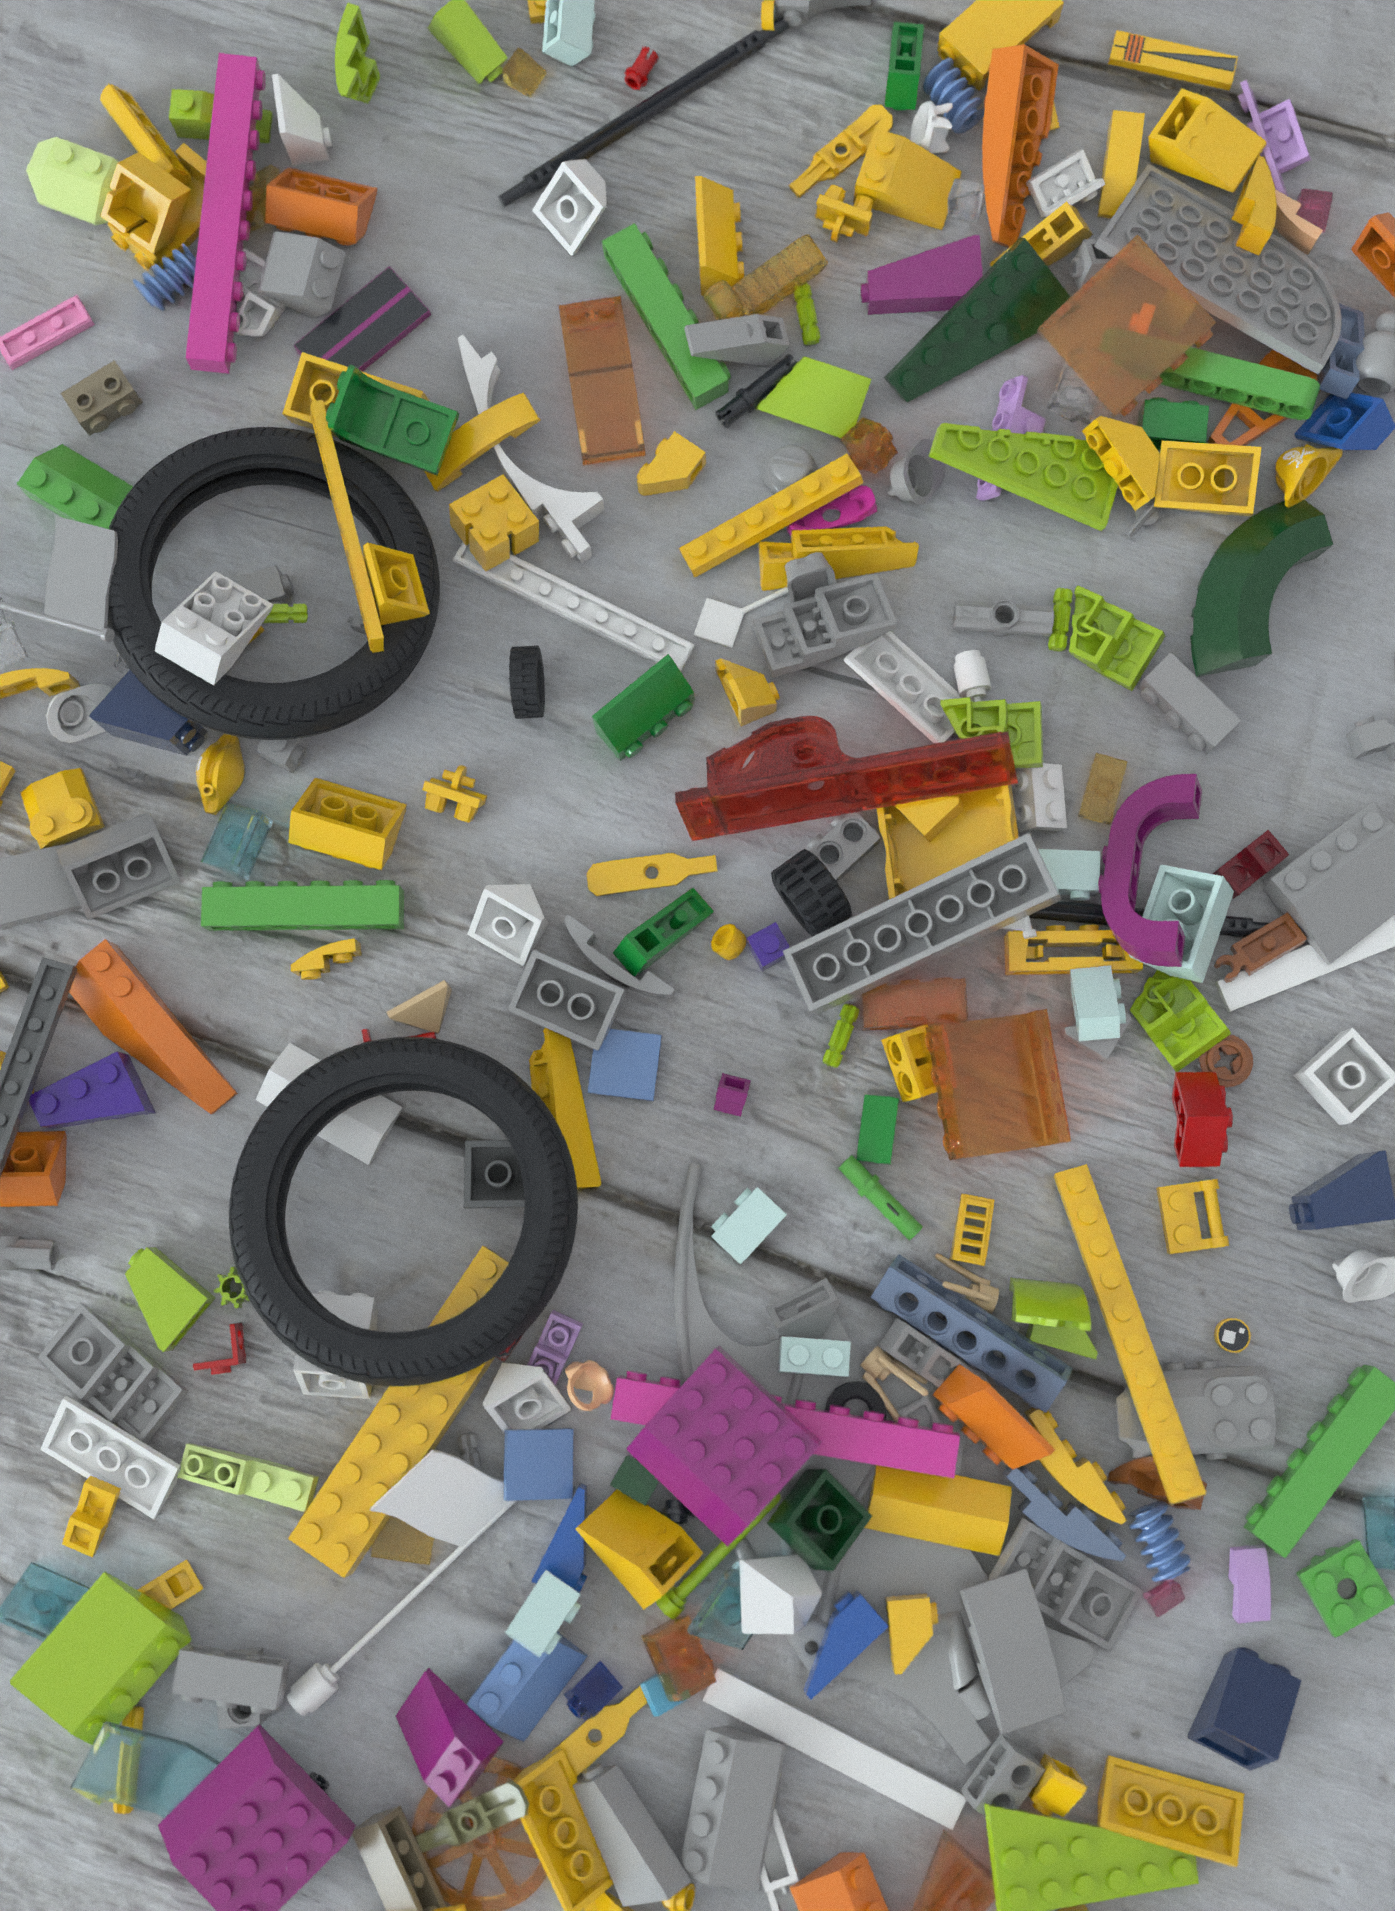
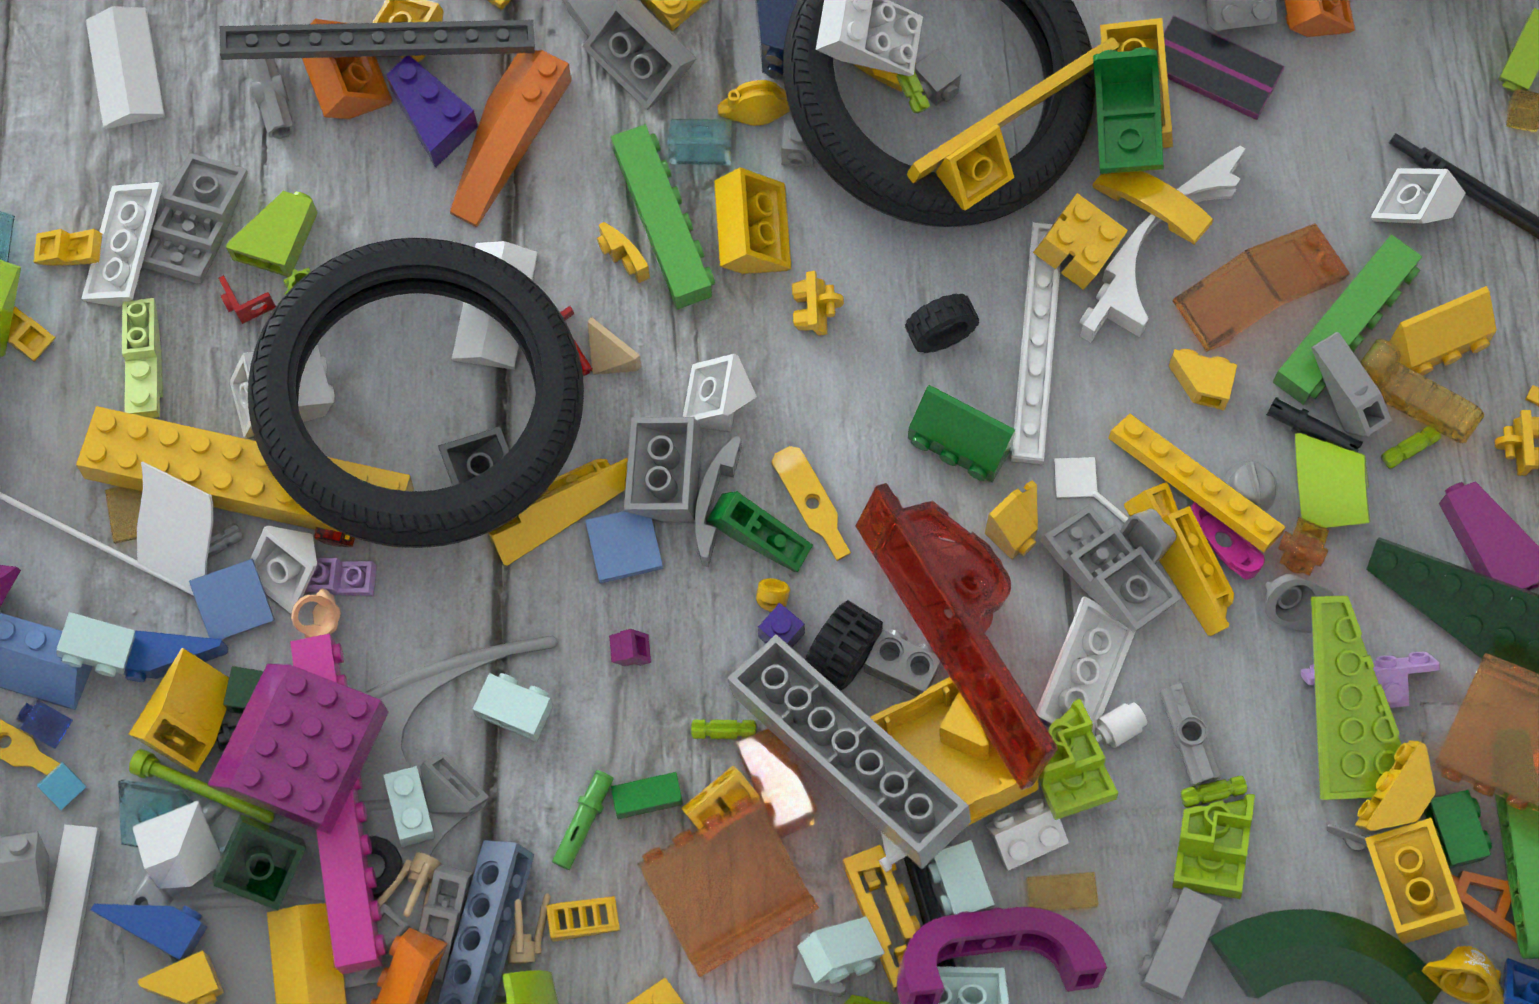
camera: 65 degrees right, 10 degrees down
clear orange brick [641,1616,717,1701] -> none

